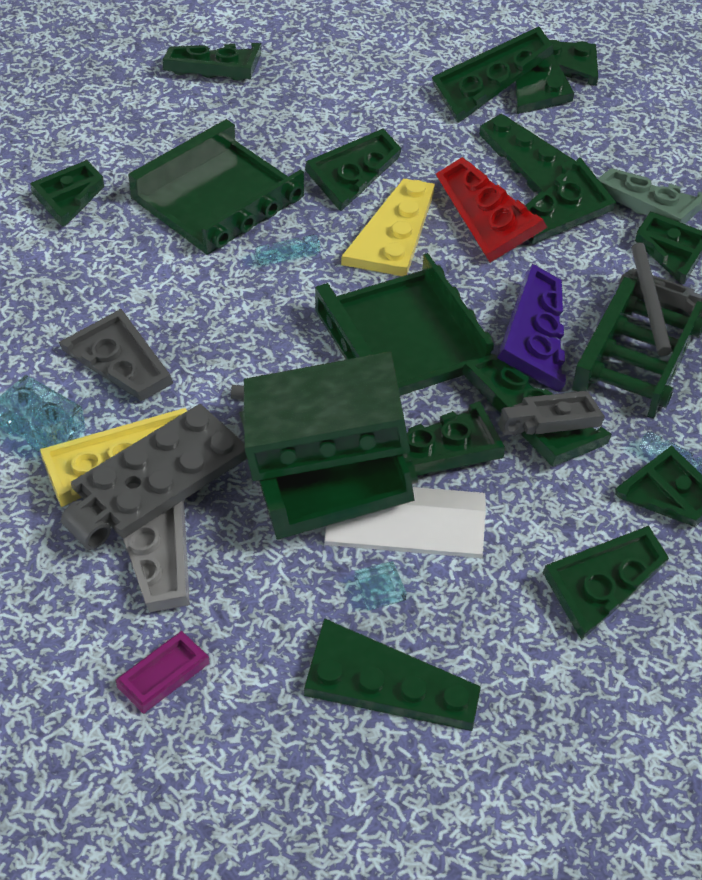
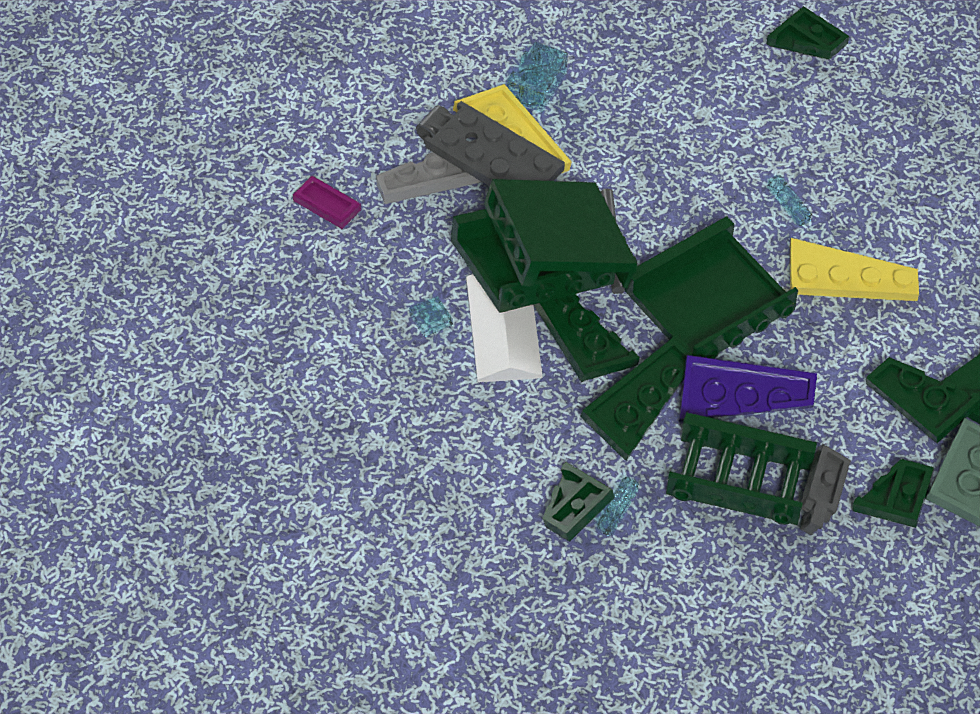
camera: 80 degrees right, 5 degrees up
dark grey wing [59,309,173,401] -> none
dark green panel [128,119,304,255] -> none
dark green wing [304,618,481,731] -> none
dark green wing [305,128,401,211] -> none
red wing [436,157,547,263] -> none
dark grey hinge [498,391,605,435] -> none
dark green wing [542,526,669,640] -> none
dark grey bar [631,243,672,356] -> none

